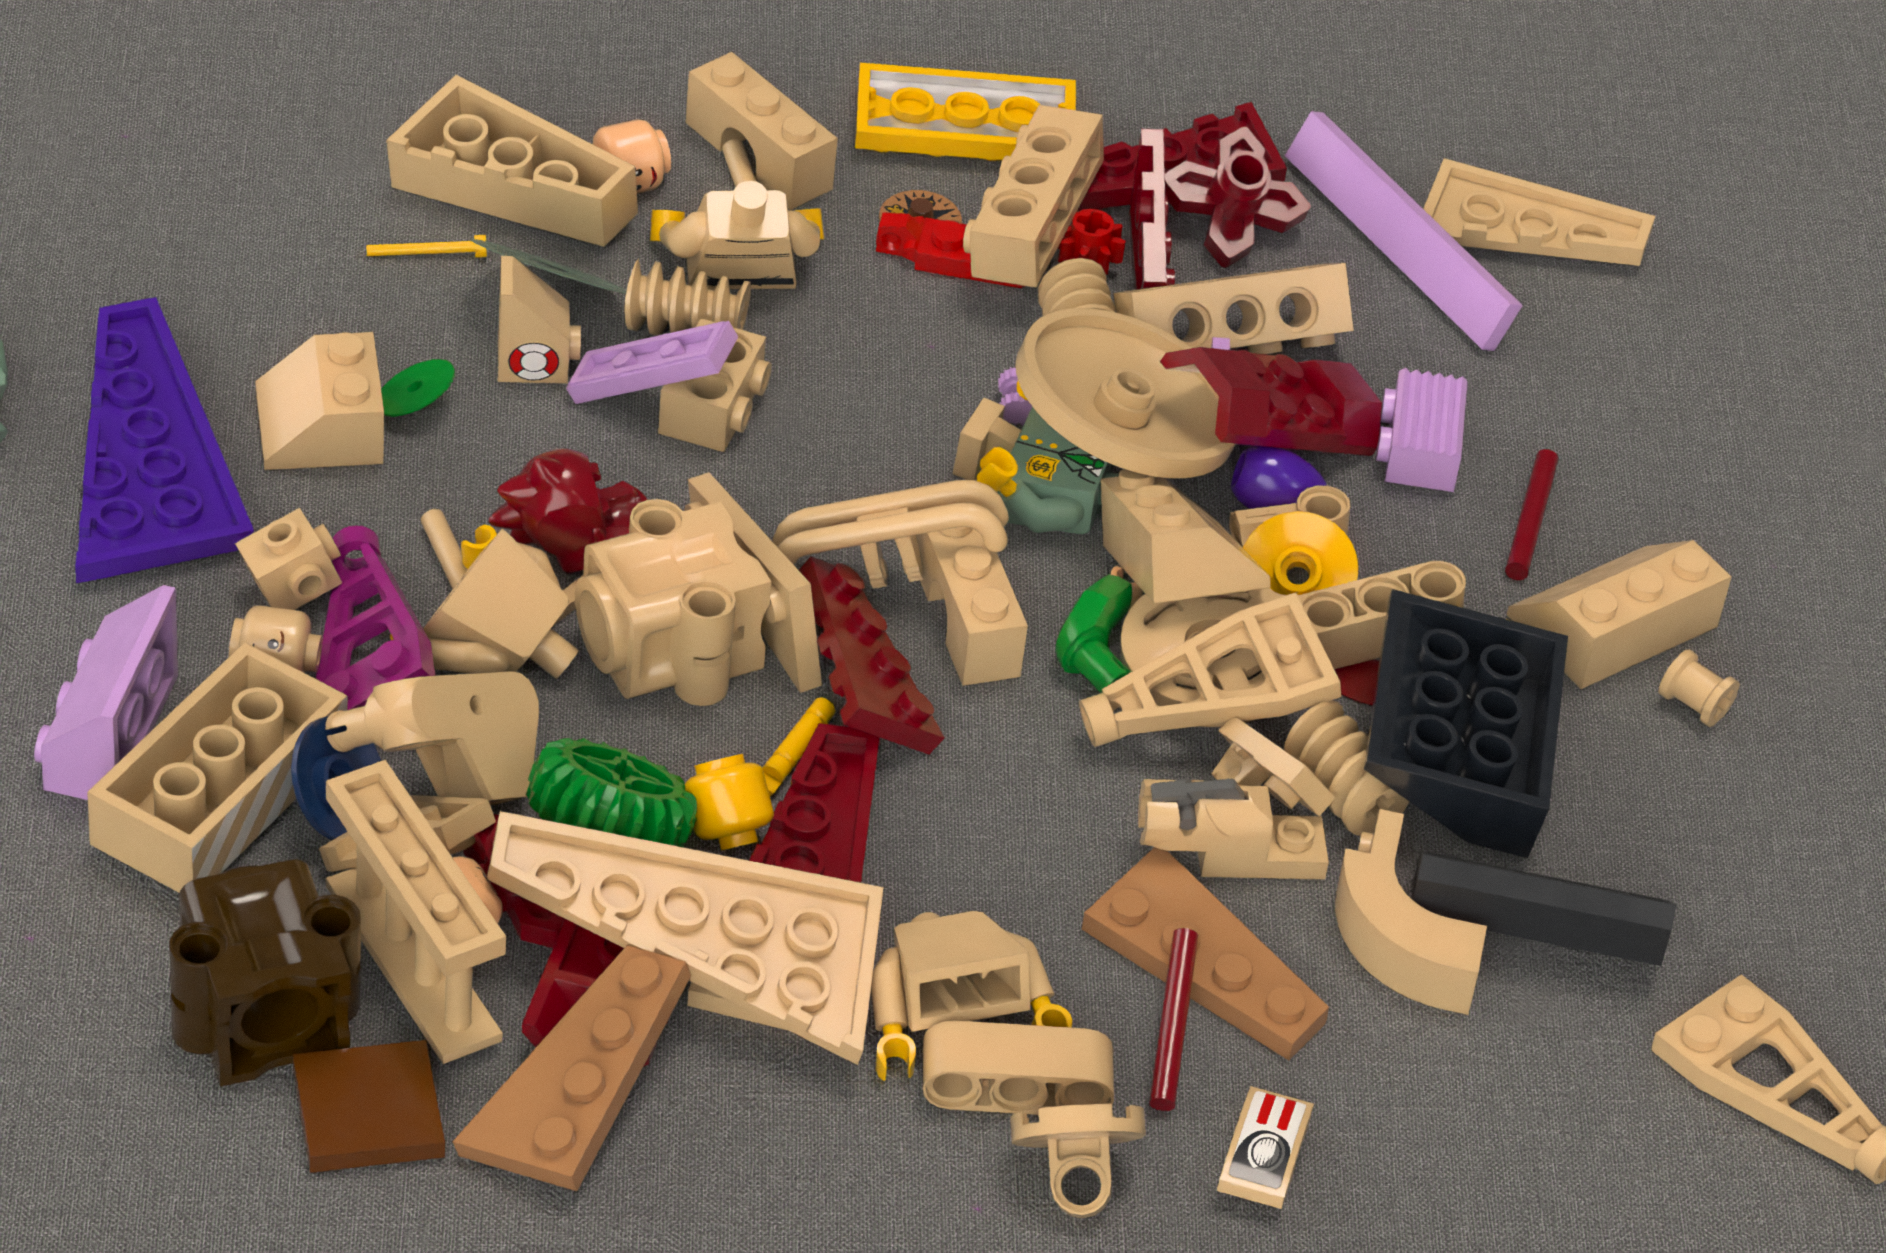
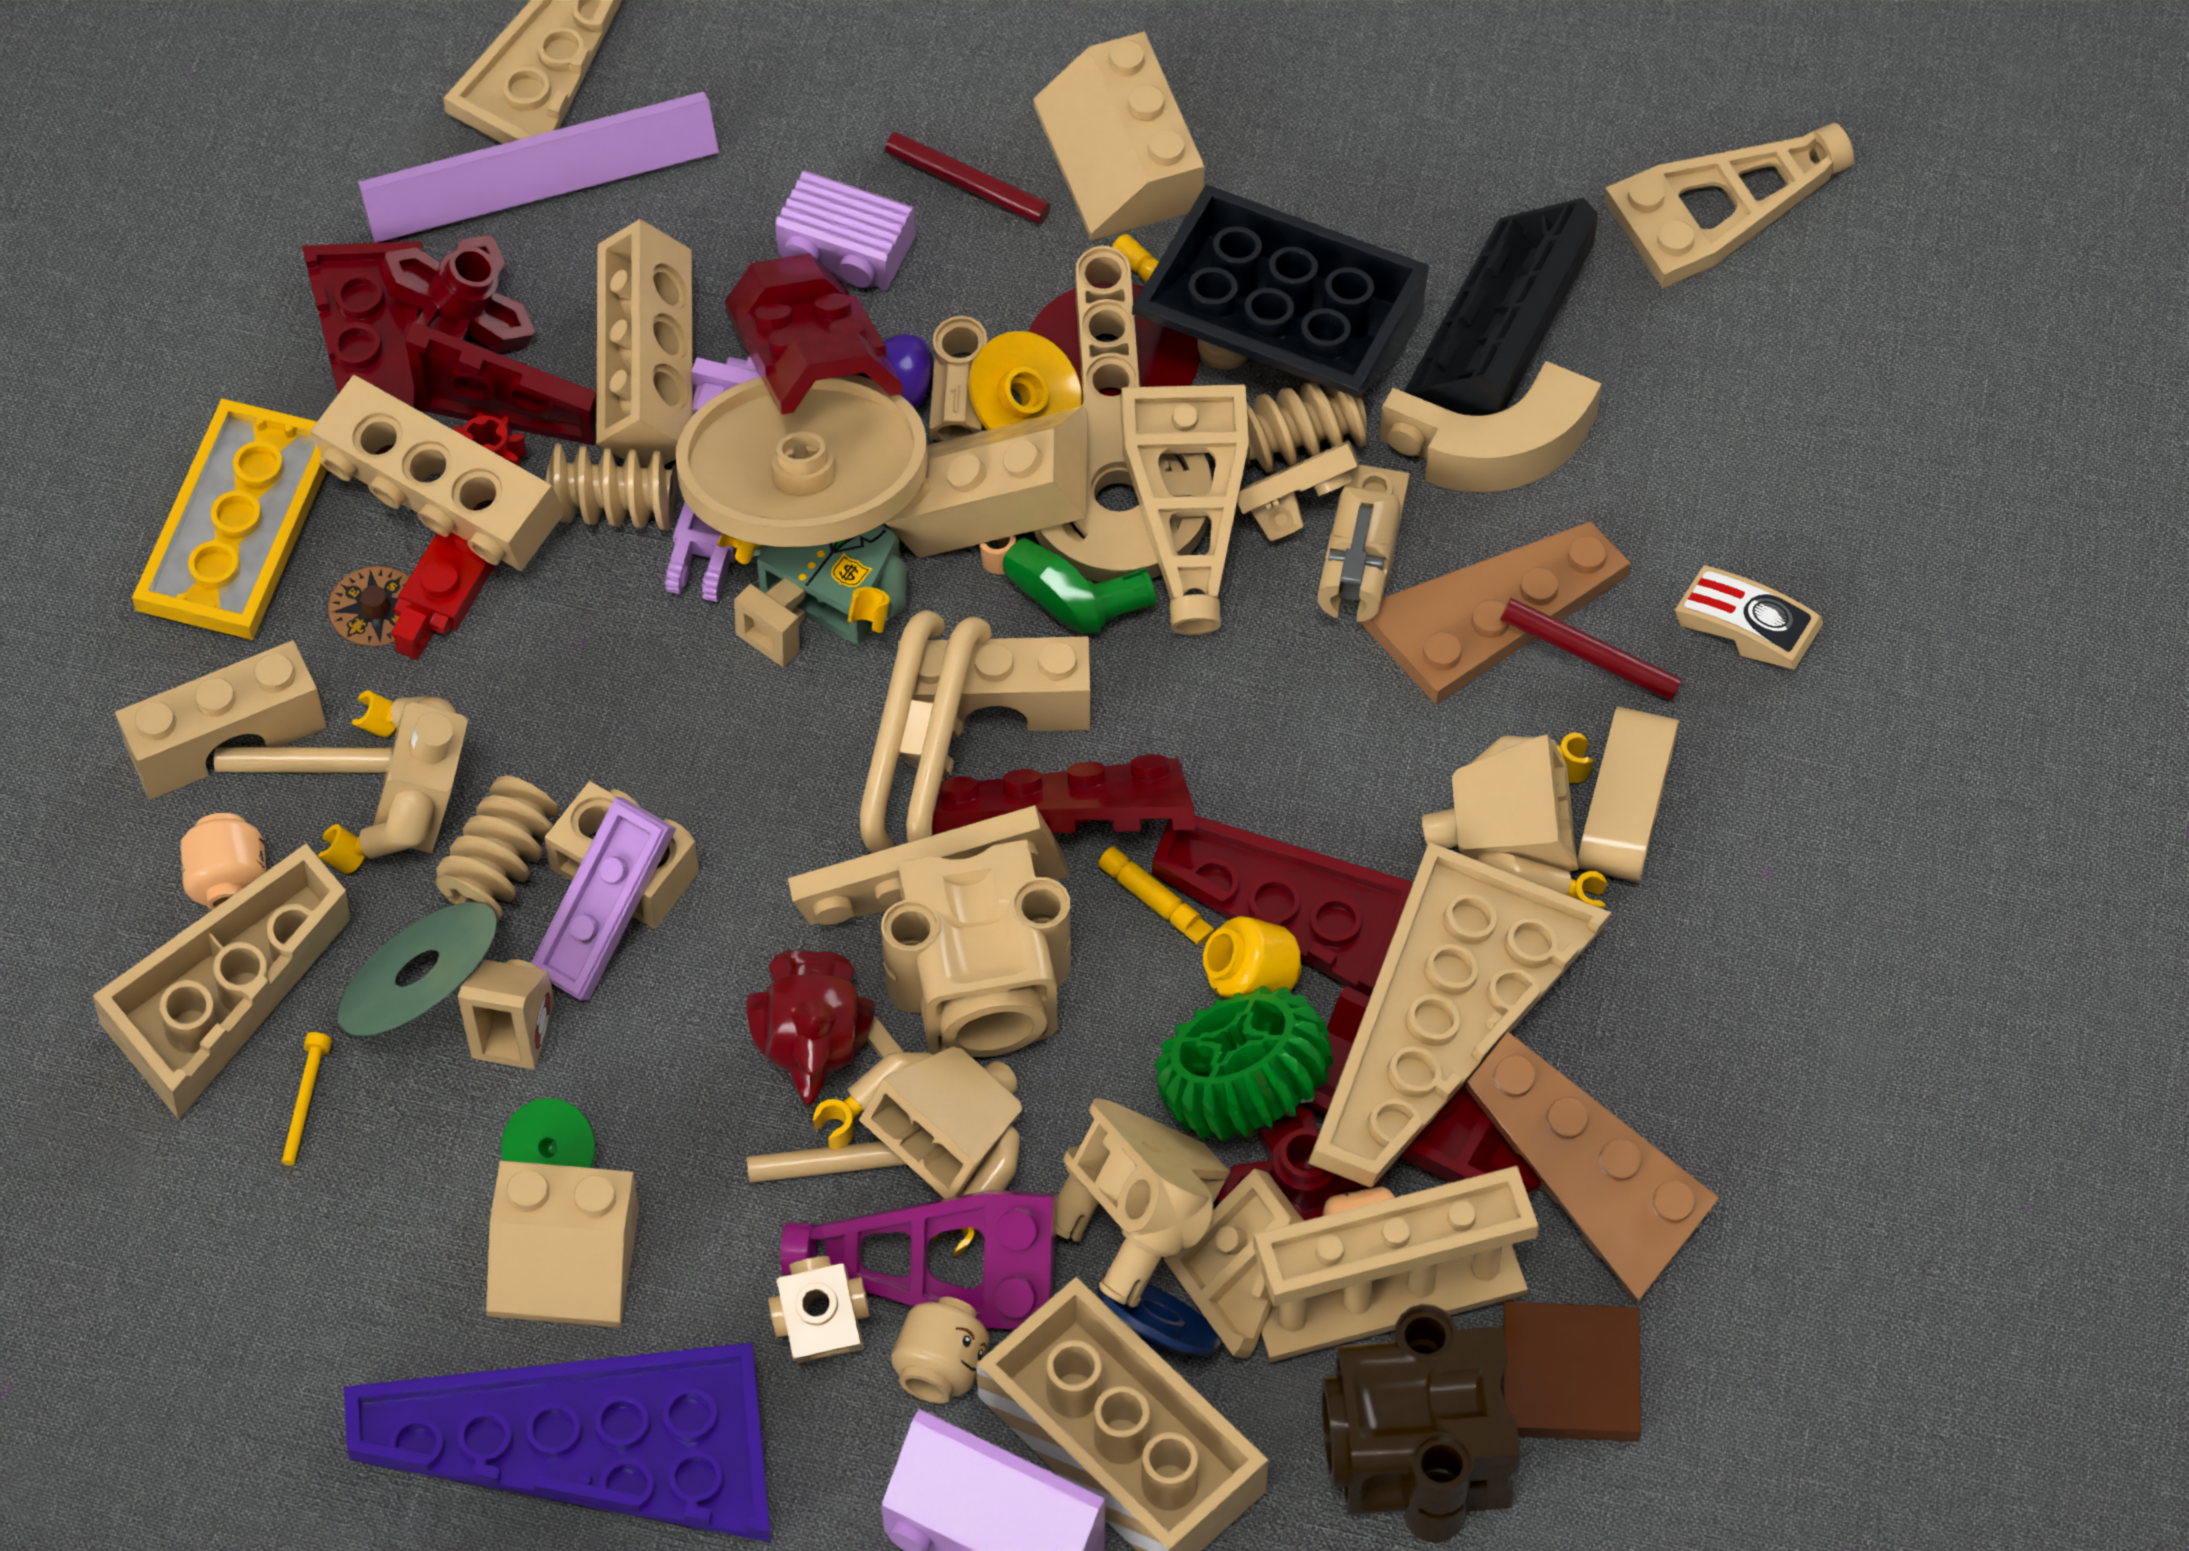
camera: 70 degrees left, 15 degrees up
tan tile [1010,1104,1146,1218] -> none
tan bush [1658,649,1740,727] -> none

